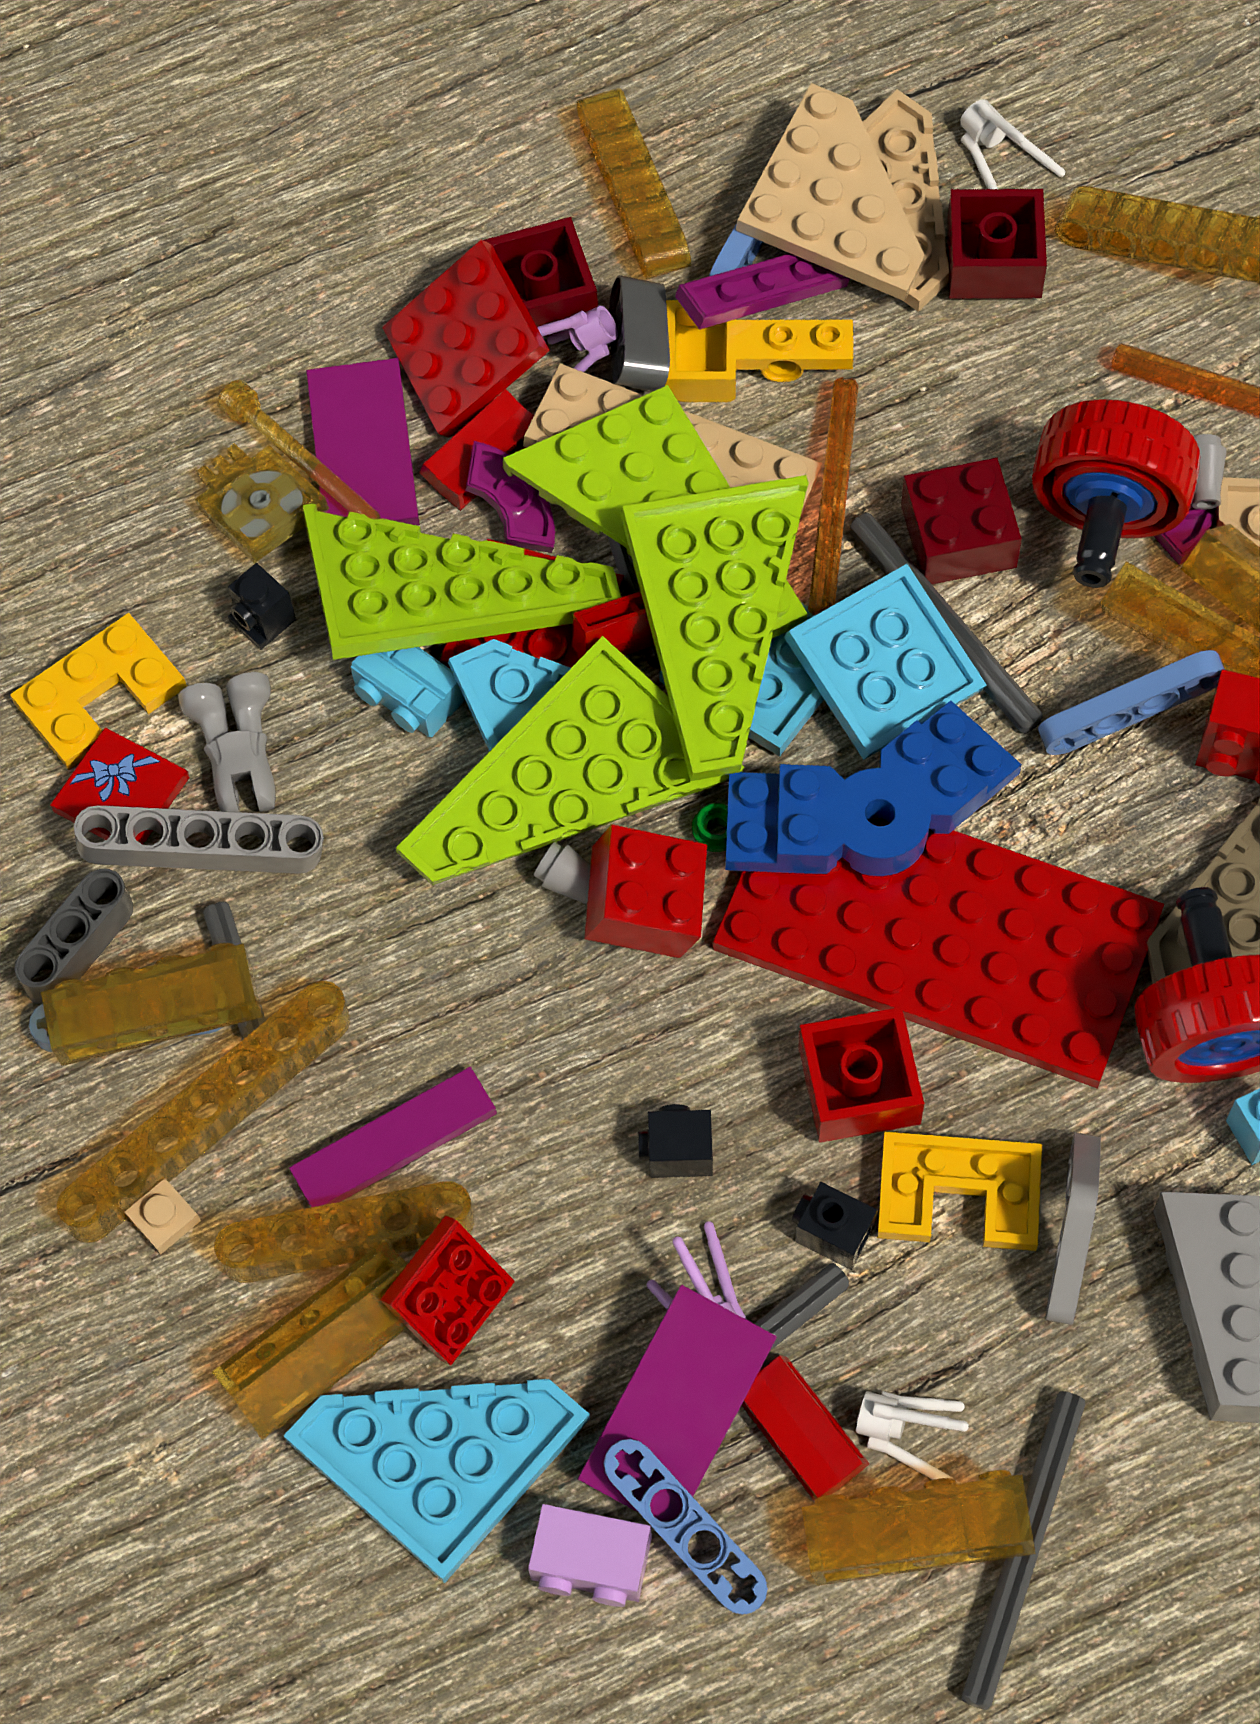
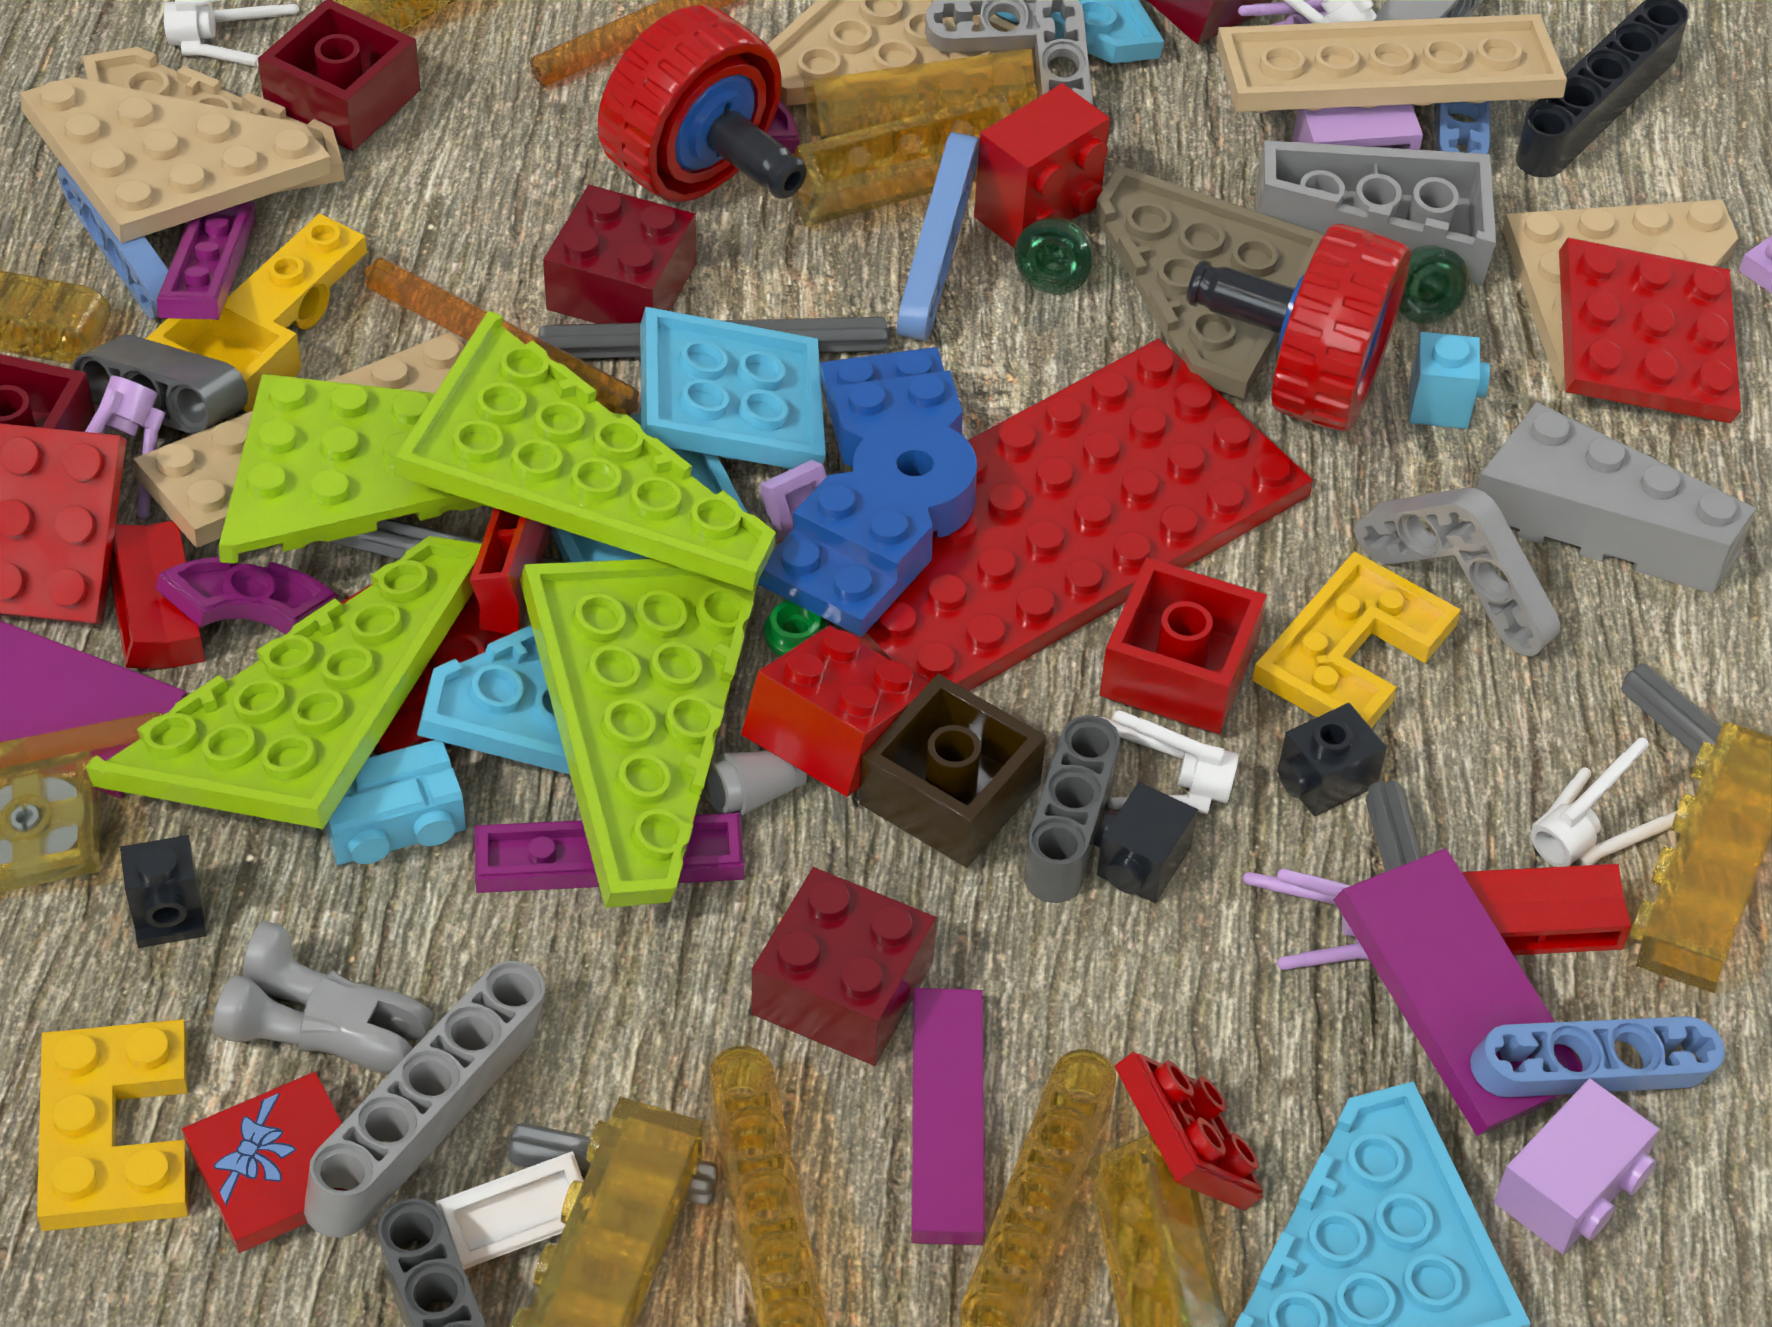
camera: 65 degrees left, 15 degrees down
none -> white tile [434,1151,596,1269]
none -> magenta tile [475,813,744,893]
none -> dark red brick [751,867,937,1066]
none -> lavender tile [760,460,827,540]
none -> dark brown brick [859,674,1046,868]
none -> clear green brick [1014,216,1094,295]
none -> dark grey beam [1024,715,1120,903]
none -> white plant [1101,710,1239,814]

